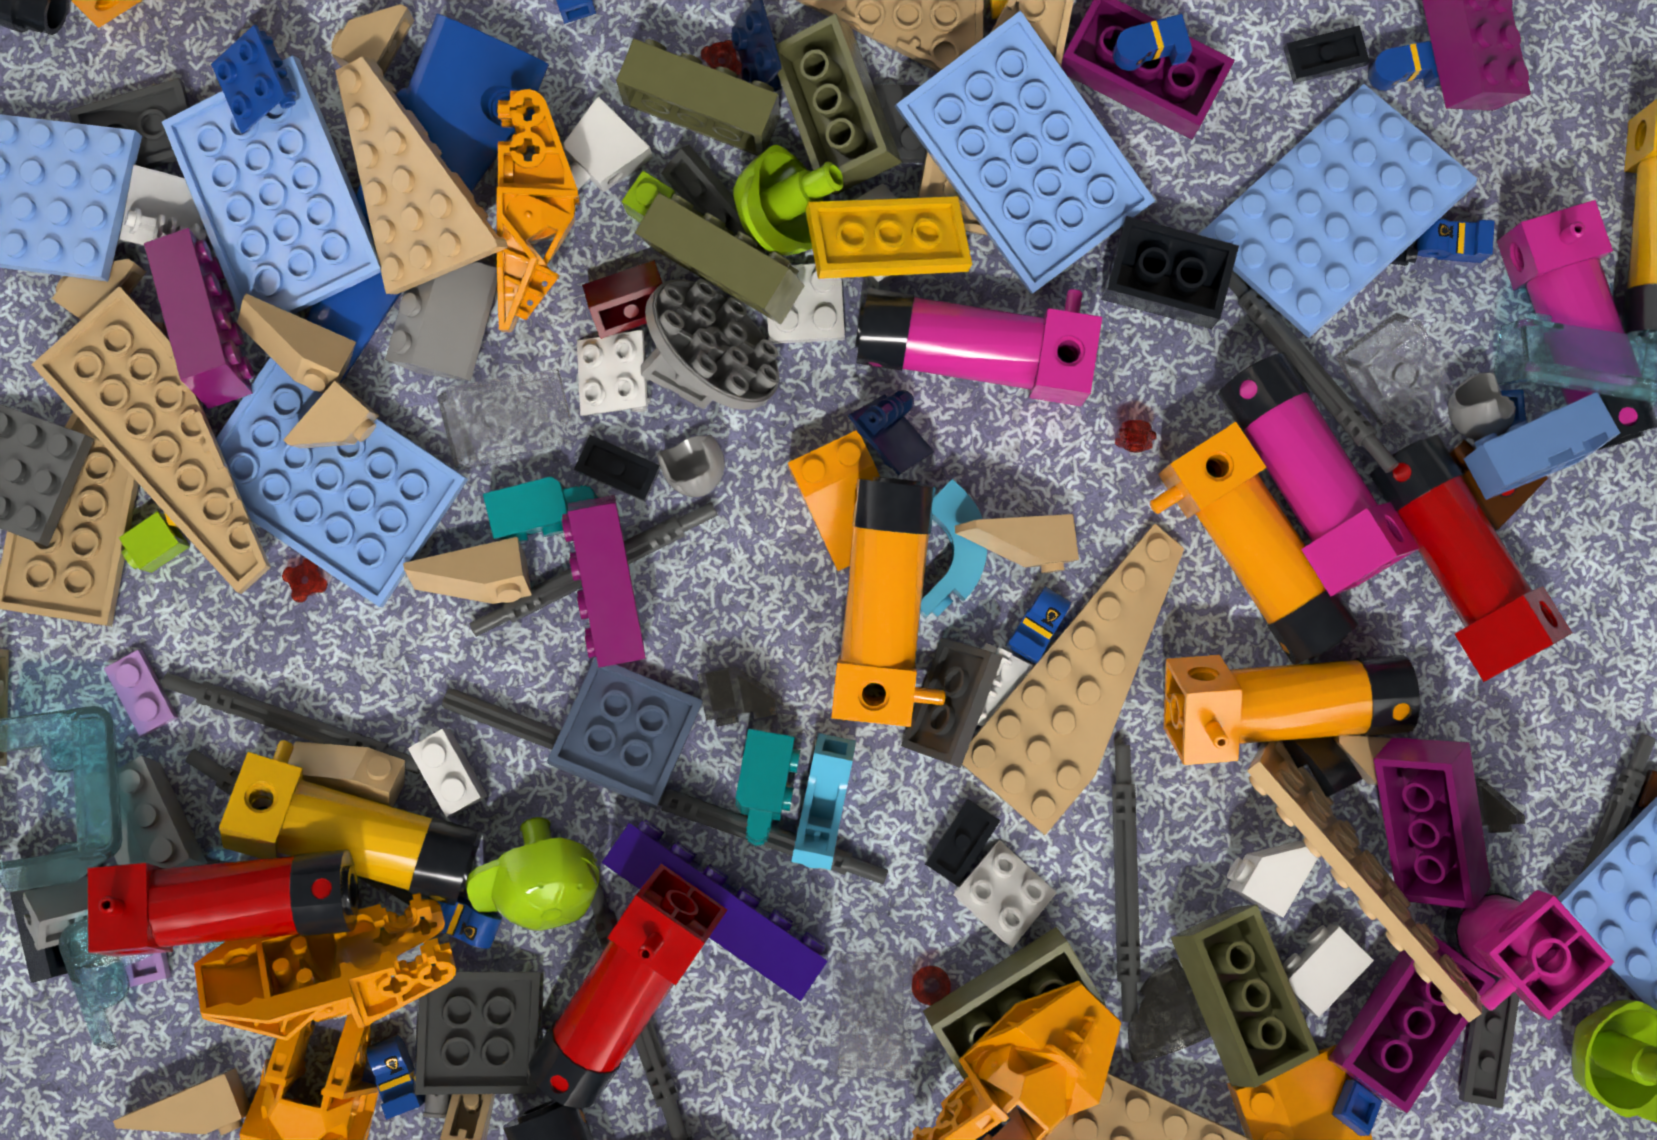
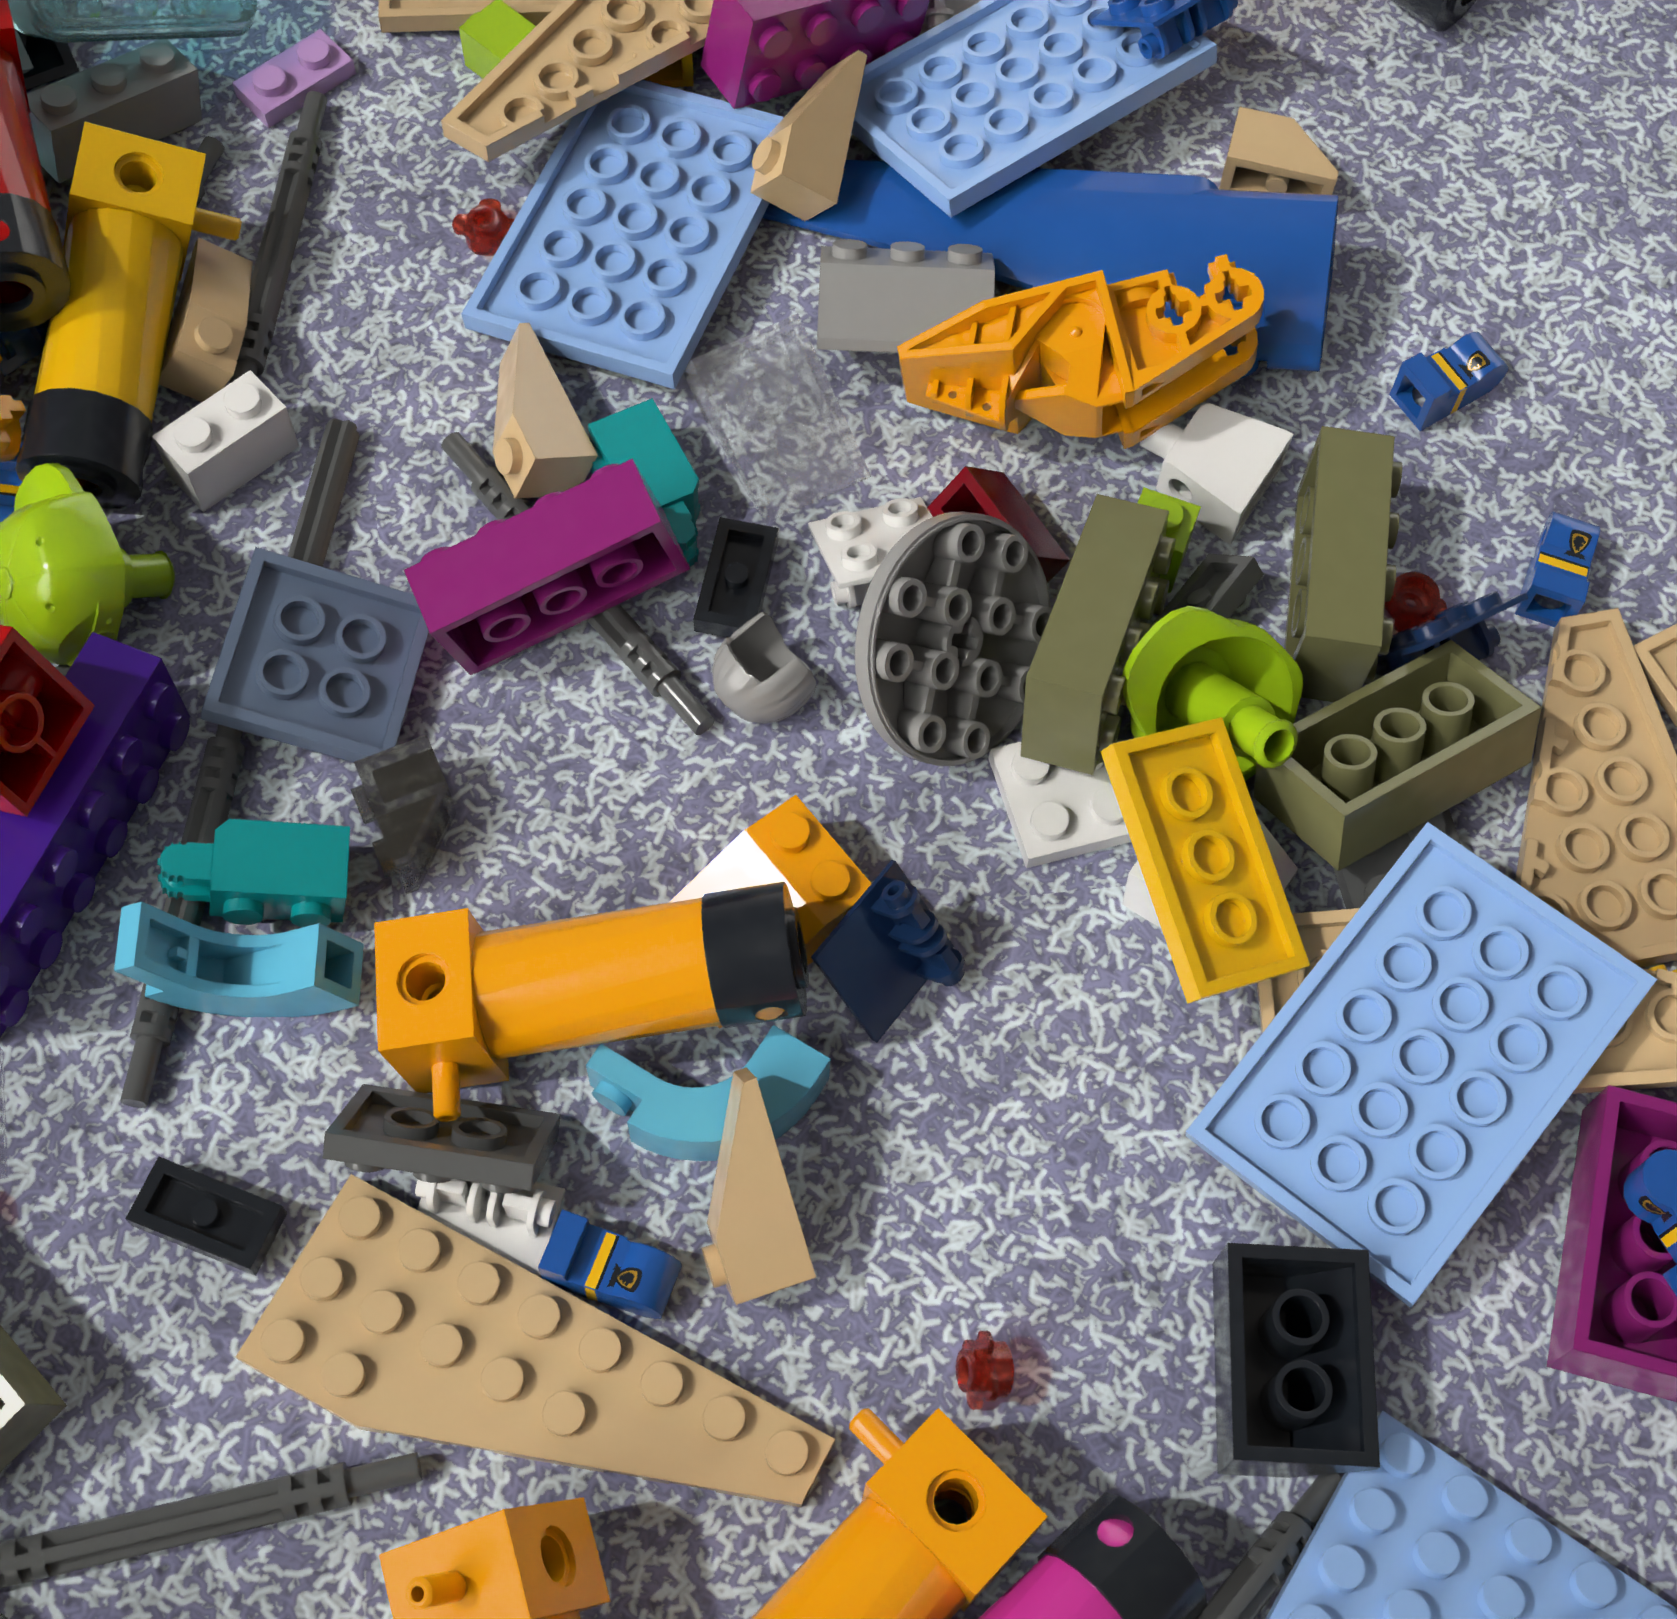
camera: 75 degrees right, 20 degrees down
tan slope [283,381,380,449] -> none
tan wing [335,57,508,294] -> none
dark pink piece [855,288,1102,407] -> none
white hinge [953,840,1057,949] -> none

